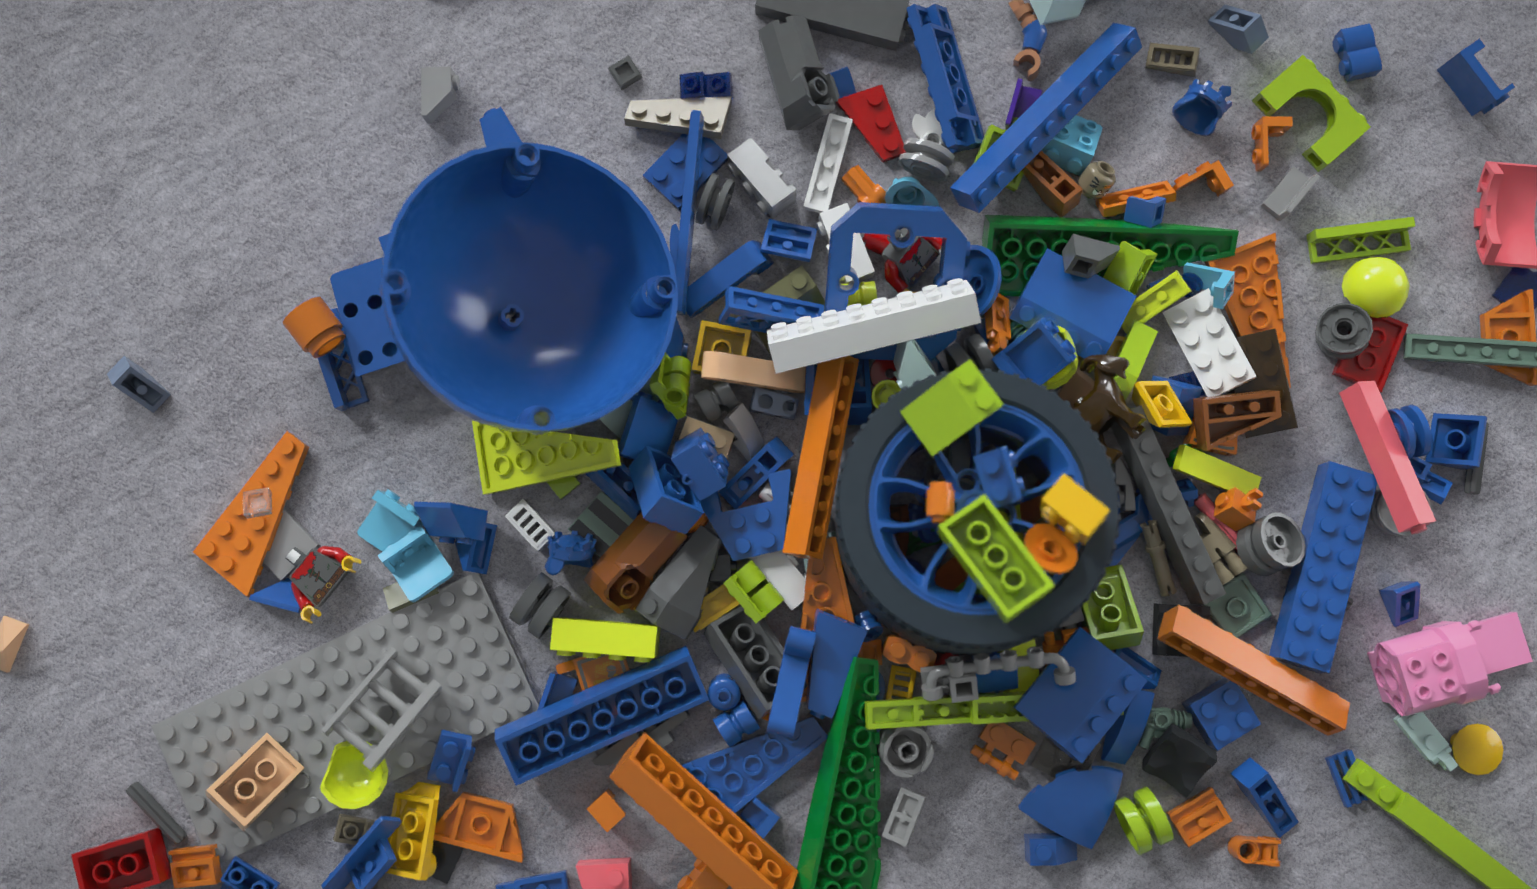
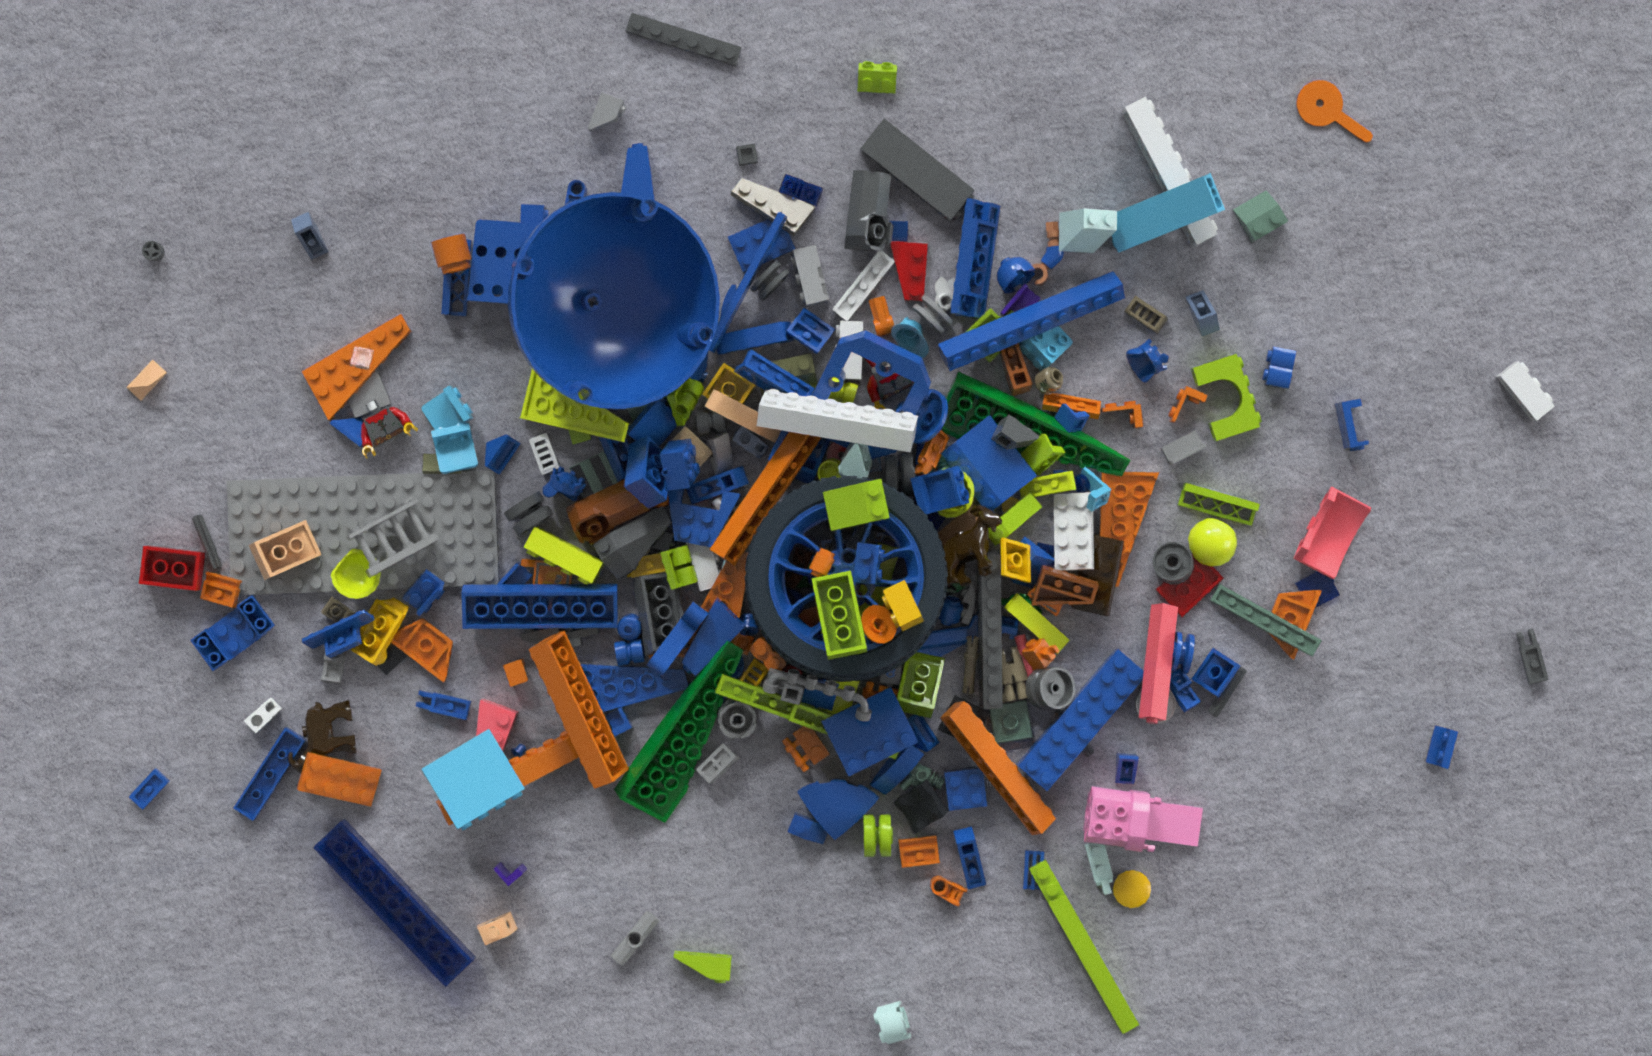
camera: 25 degrees right, 5 degrees up
blue slope [414,502,488,545] -> none
none -> blue cylinder [996,257,1035,294]

